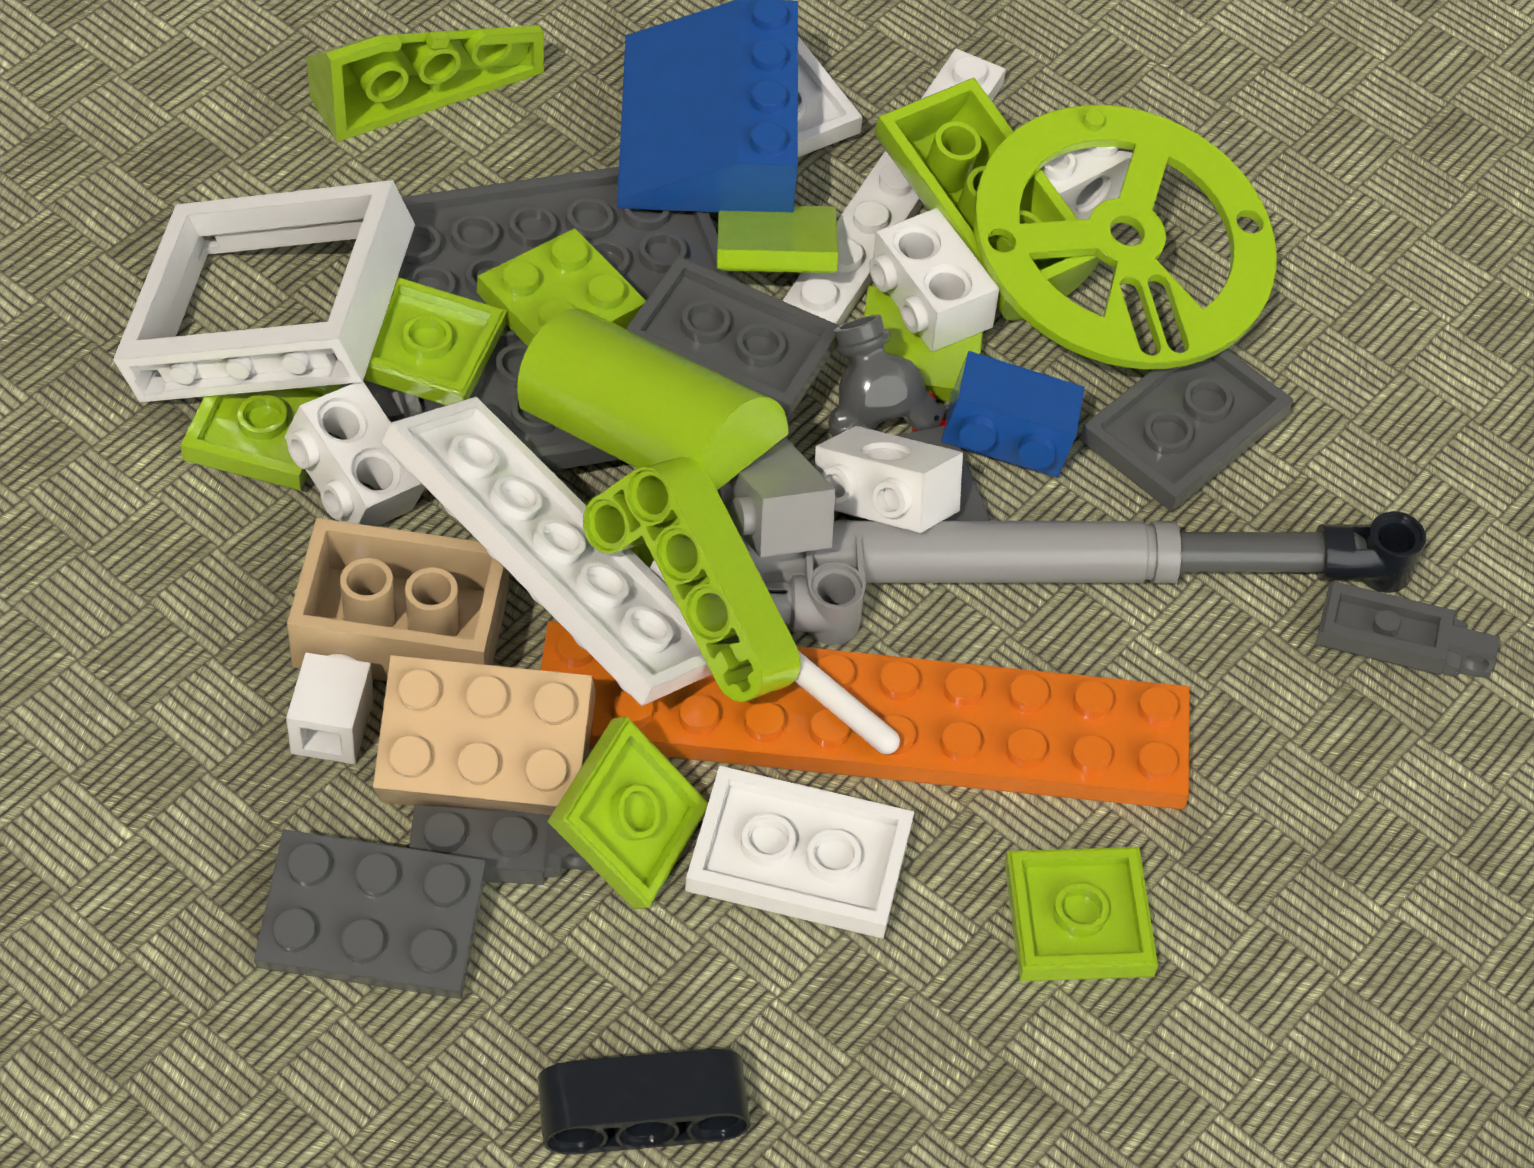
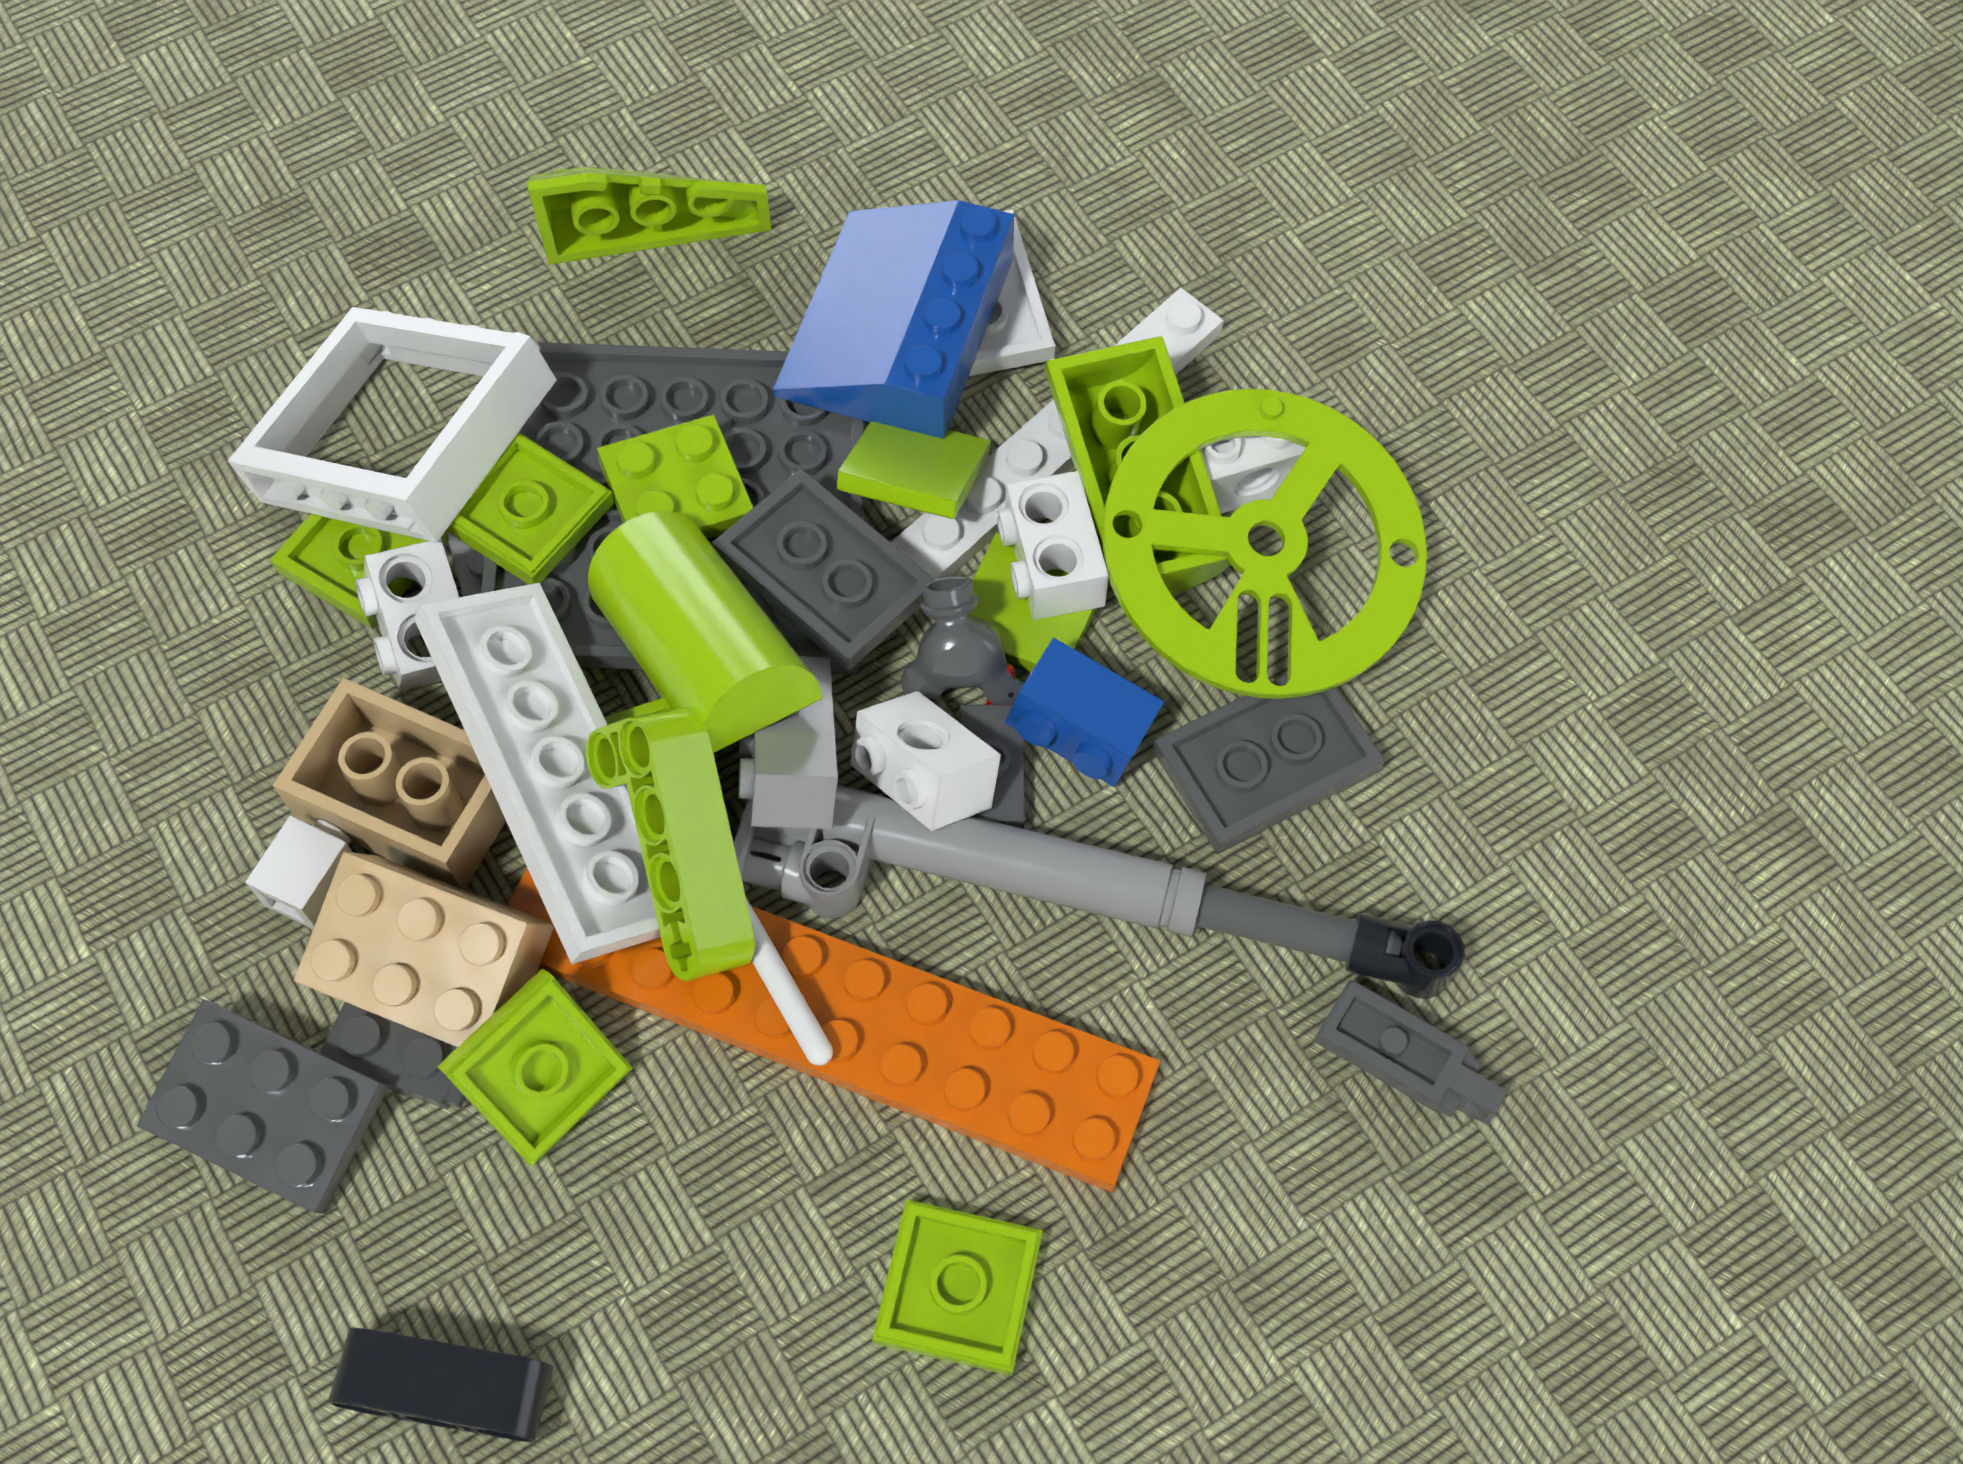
camera: 20 degrees right, 10 degrees up
white plate [685,765,914,939] -> none

